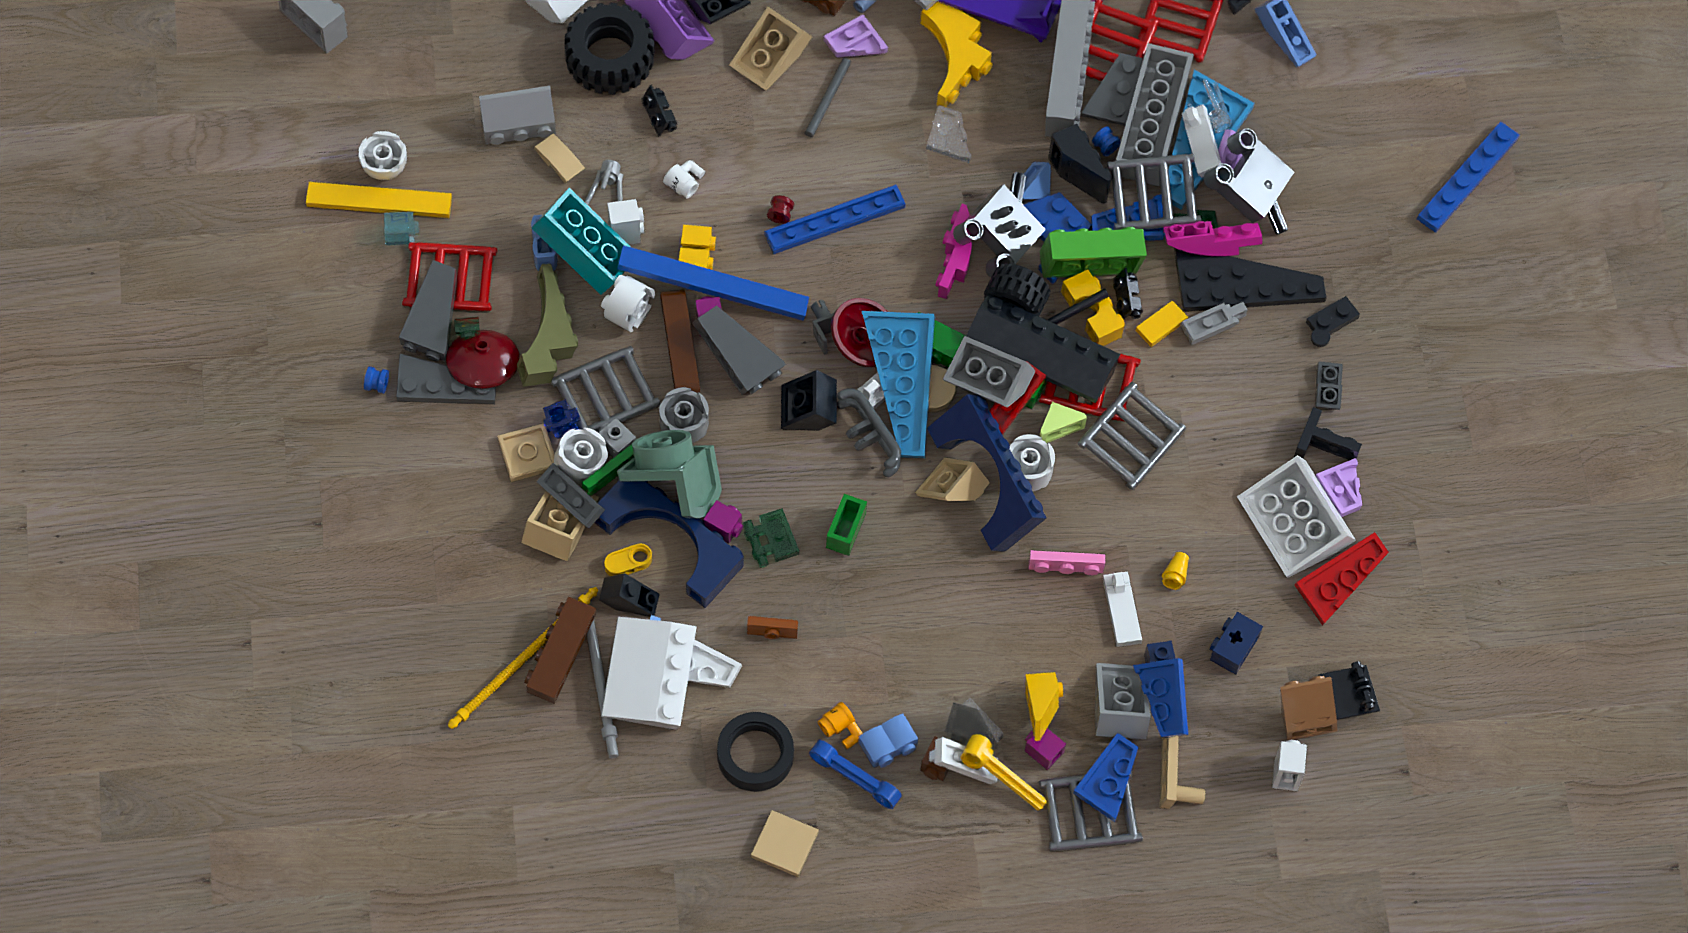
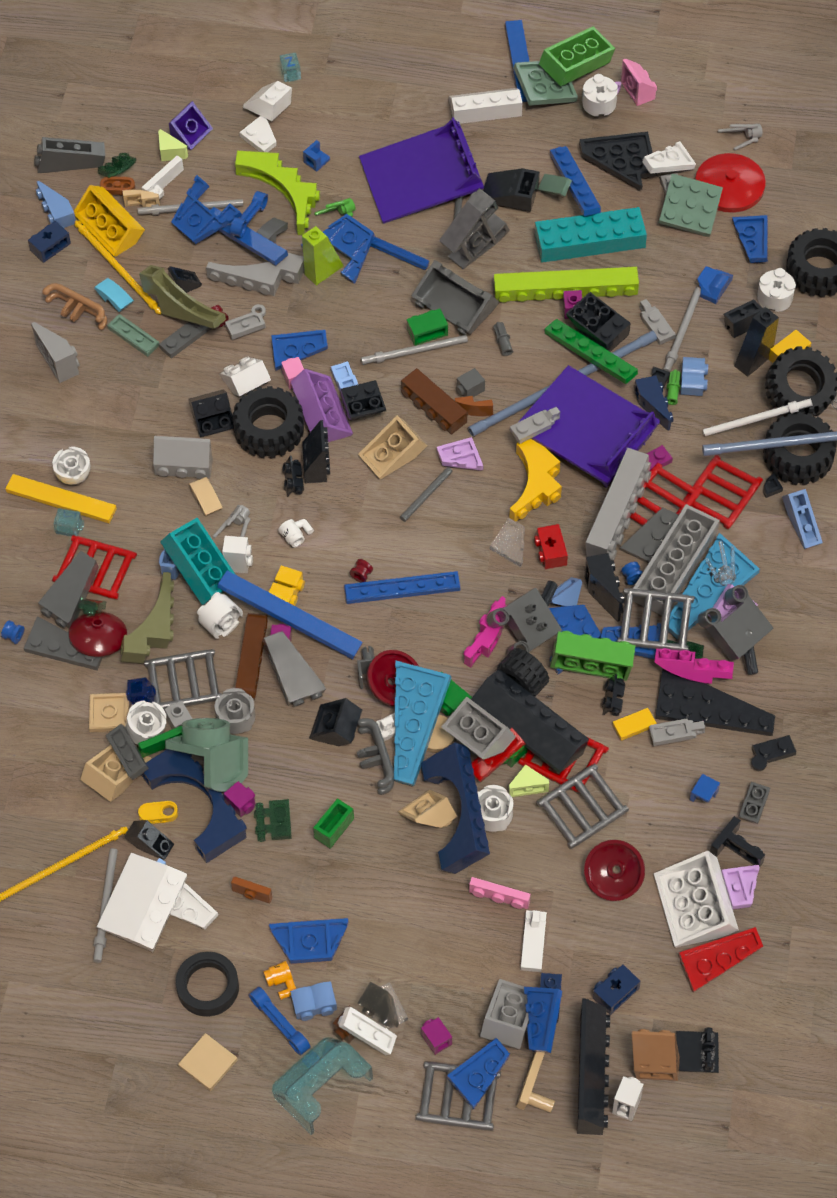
camera: 20 degrees right, 5 degrees down
reddish brown brick [524,596,596,704] -> none
yellow axle [961,734,1047,810] -> none
yellow slope [1025,672,1063,741] -> none
black bar [1047,288,1110,325] -> none
yellow arch [1061,270,1125,346] -> none
yellow cone [1162,552,1189,590] -> none
white hinge [1182,105,1222,177] -> none
none -> black slope [188,389,234,437]
none -> blue wing [269,918,348,964]
none -> clear light blue windscreen [272,1037,373,1135]
none -> black slope [302,420,331,484]
none -> red brick [534,524,568,569]
none -> black slope [577,998,610,1135]
none -> dark red dish [584,839,645,901]
none -> blue panel [690,774,720,802]

